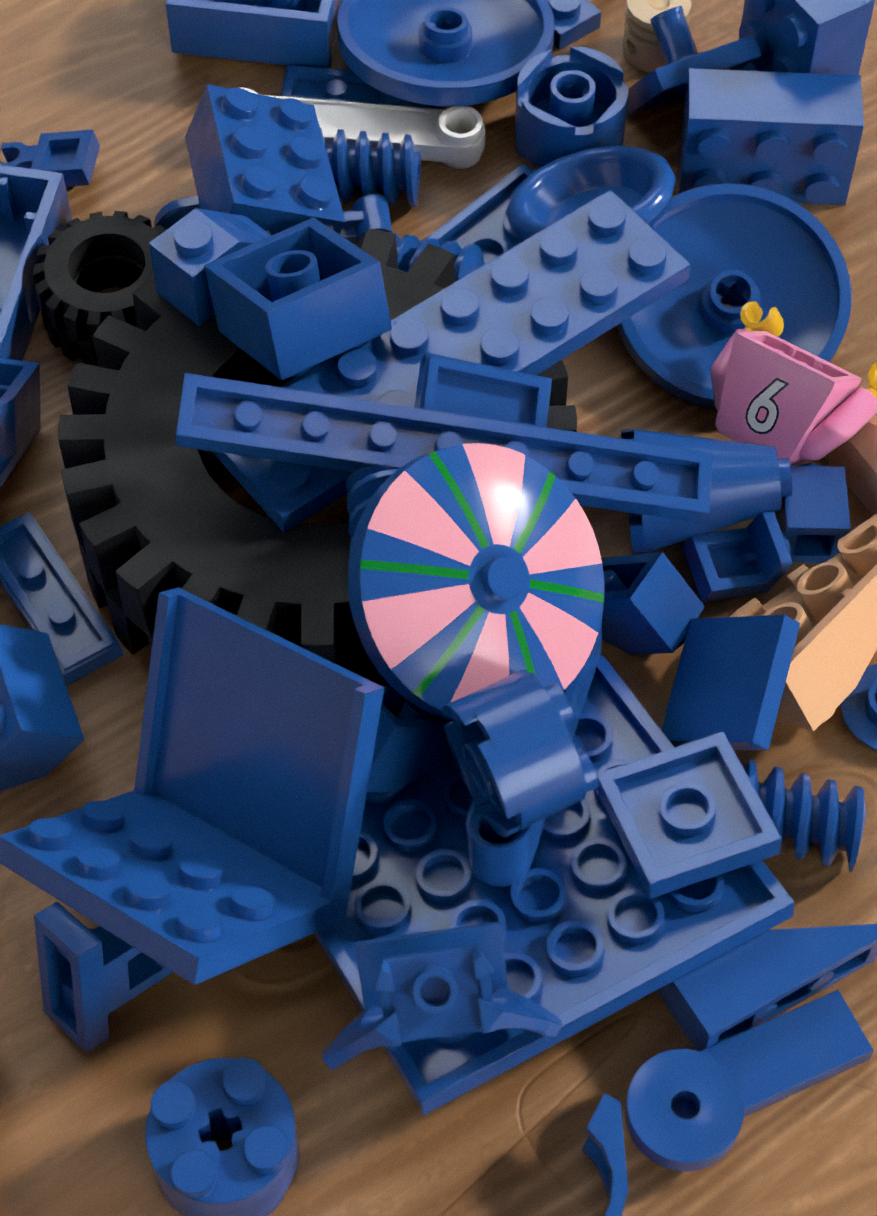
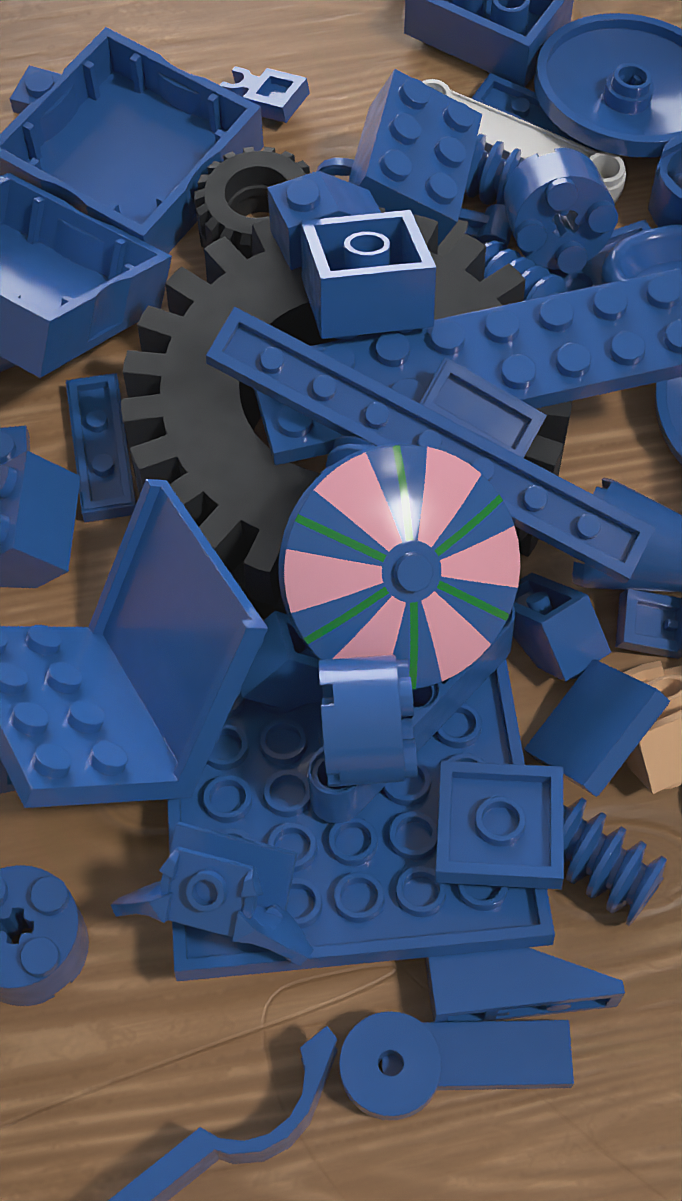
camera: 25 degrees right, 5 degrees up
none -> blue brick [504,148,619,273]

